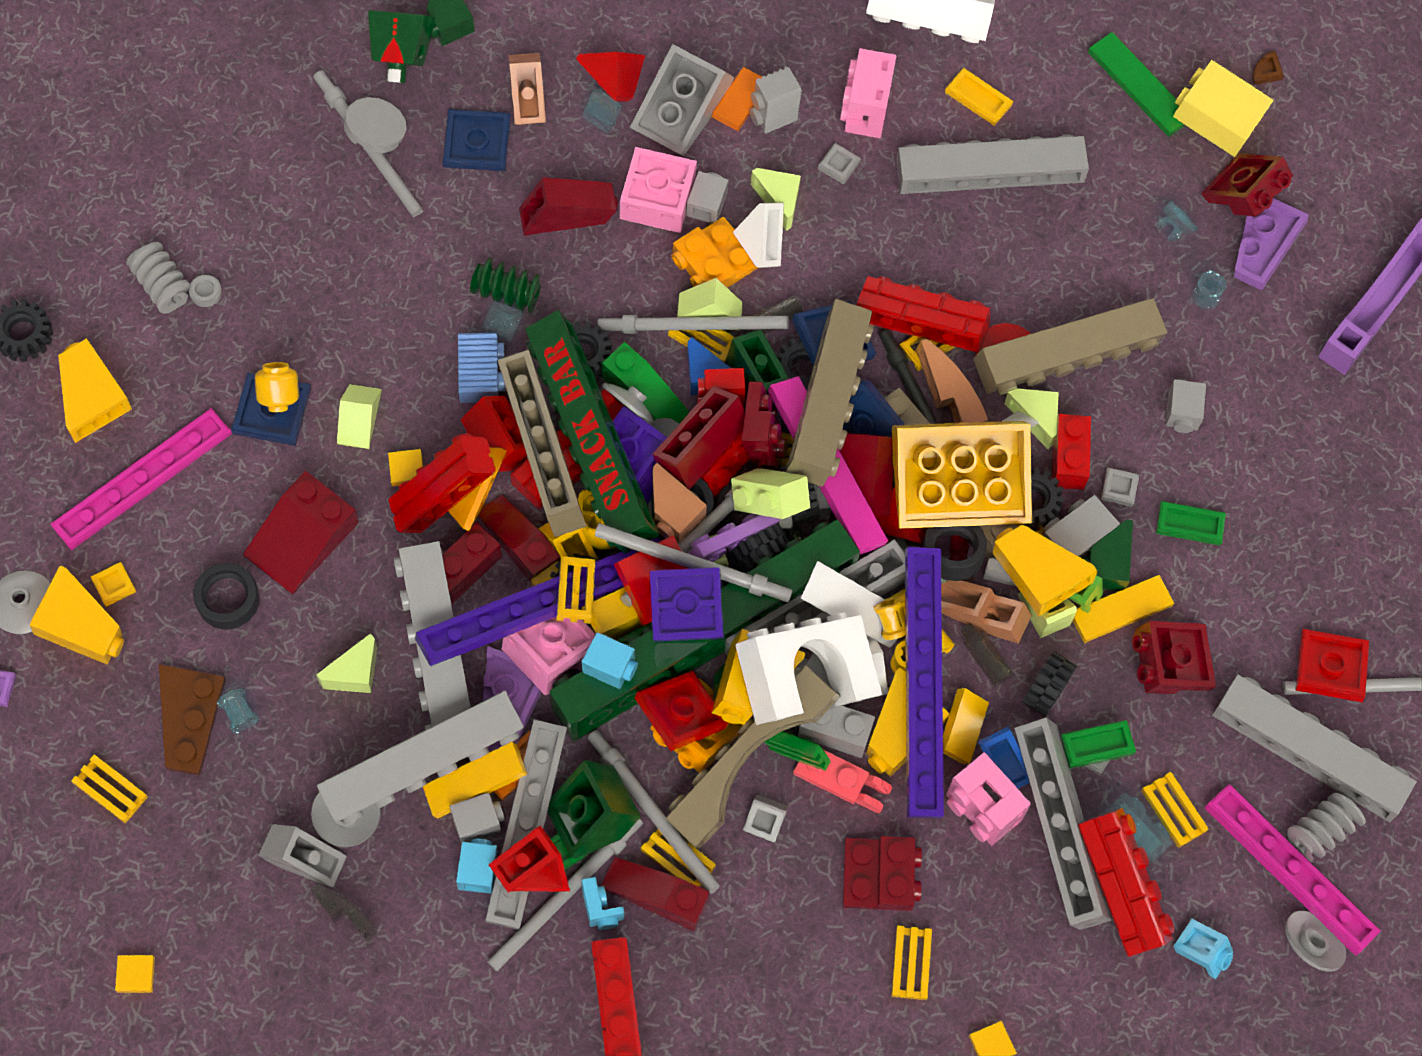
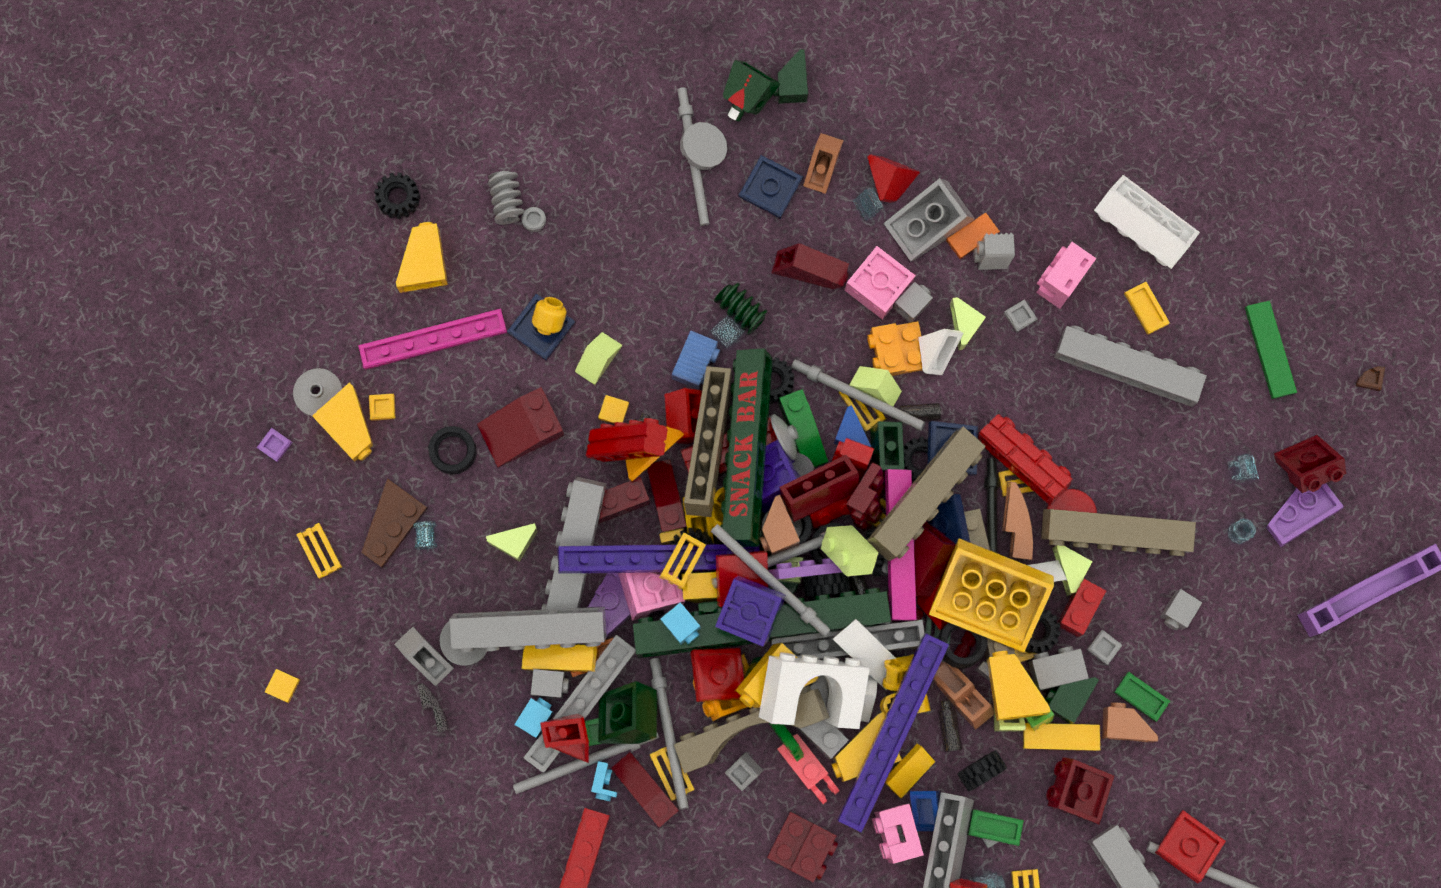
camera: 25 degrees right, 10 degrees up
light yellow brick [1173,60,1274,157] -> none
none -> nougat slope [1102,703,1158,742]

